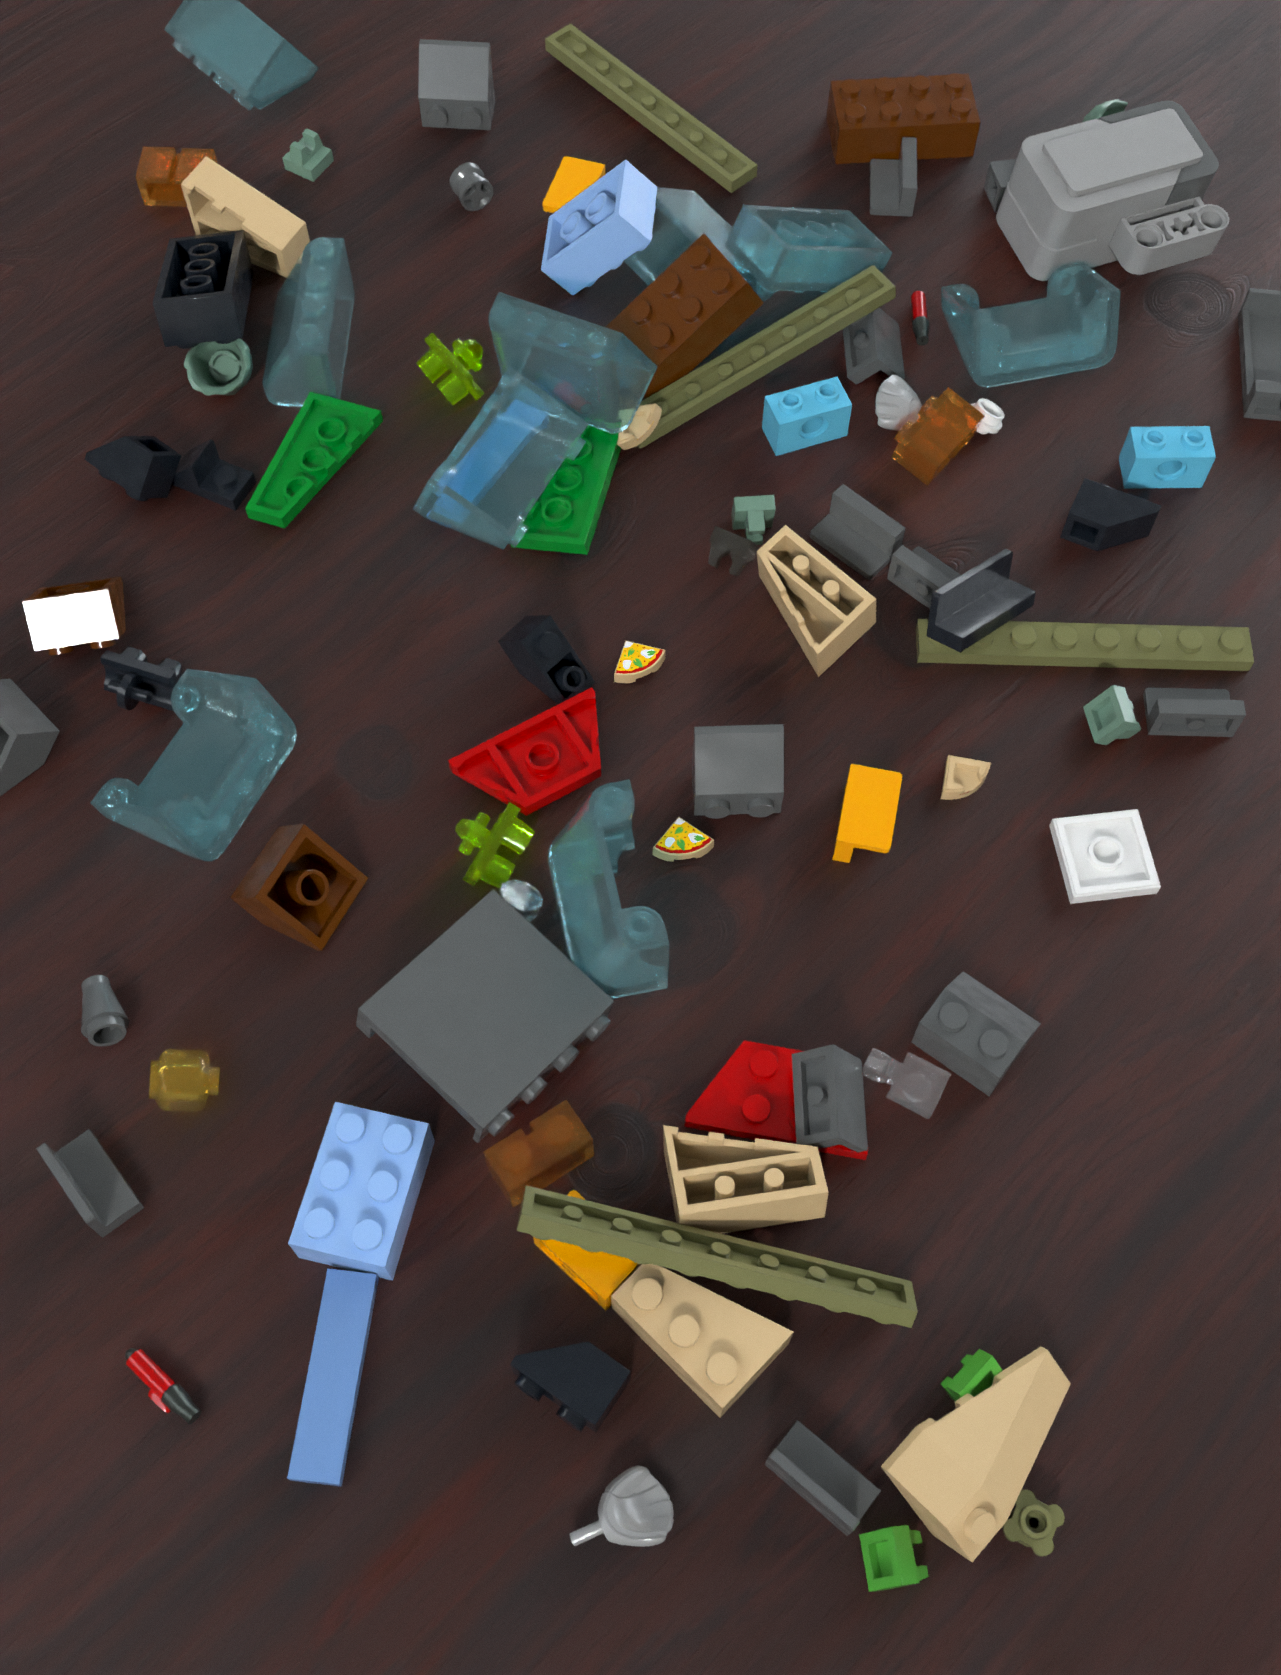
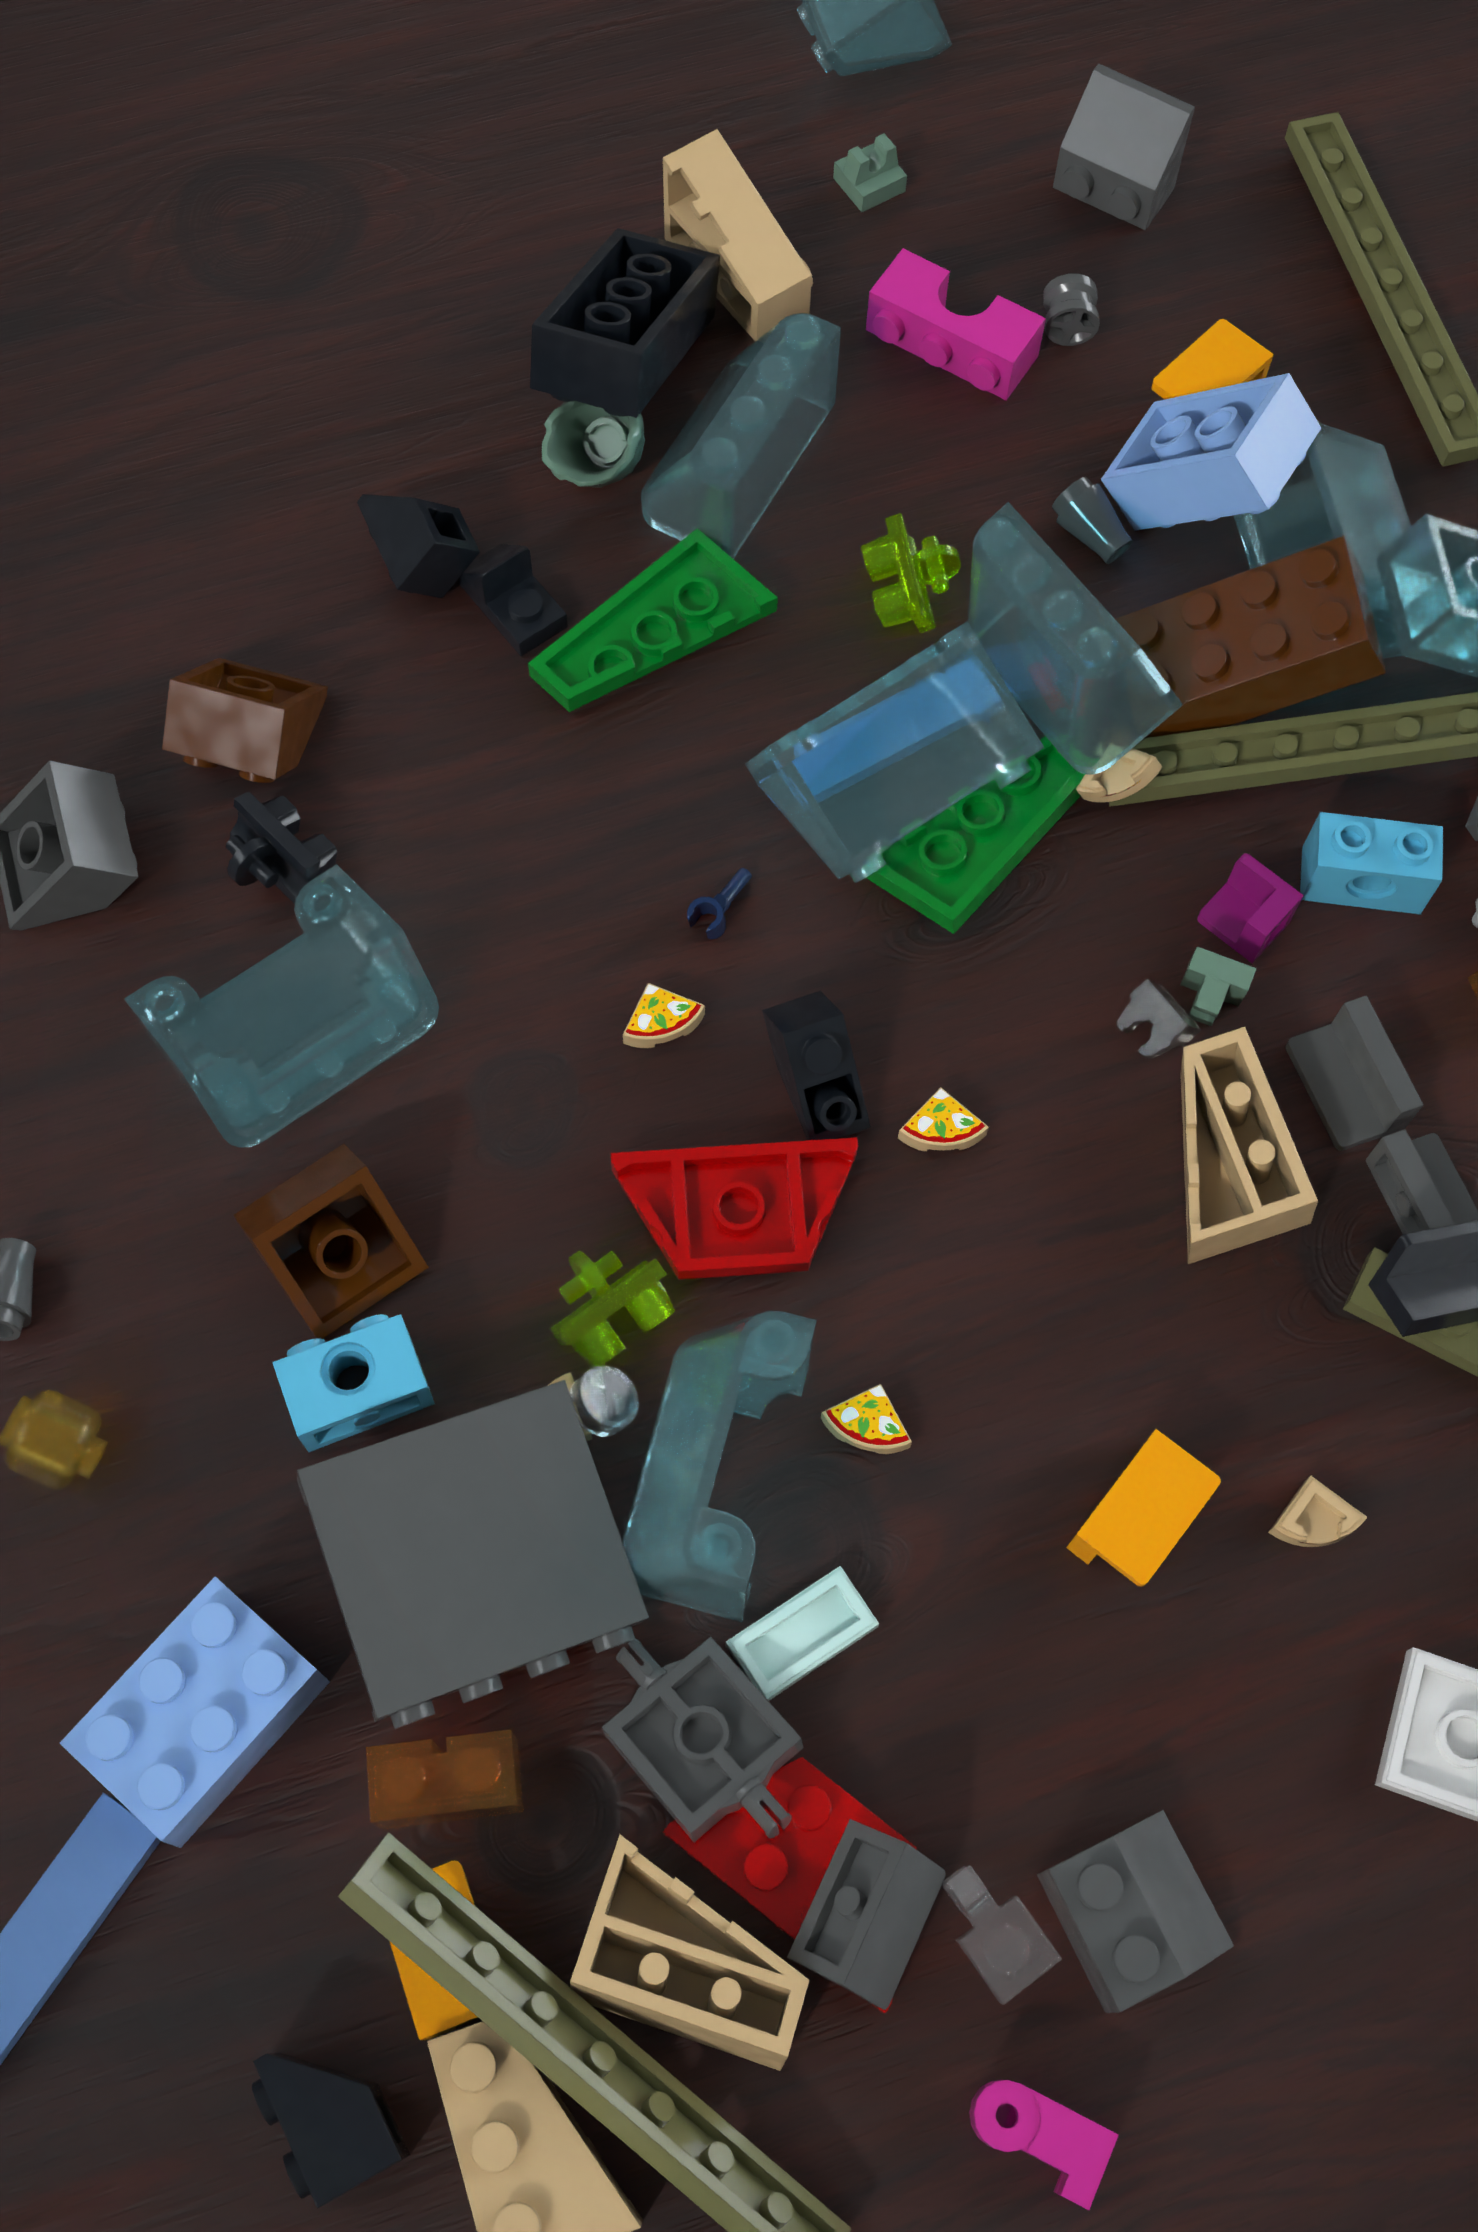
camera: 25 degrees right, 5 degrees up
clear orange piece [135,146,218,207] -> none
dark grey slope [692,724,784,819] -> none
none -> medium azure brick [272,1314,435,1453]
none -> dark grey plate [602,1637,804,1842]
none -> tile [623,983,705,1048]
none -> dark blue hand [687,868,752,939]
none -> light aqua tile [725,1566,879,1701]
none -> dark pink arch [866,248,1046,401]
none -> dark pink leg [969,2080,1119,2210]
none -> dark grey cone [1052,476,1133,564]
none -> magenta panel [1197,853,1304,964]

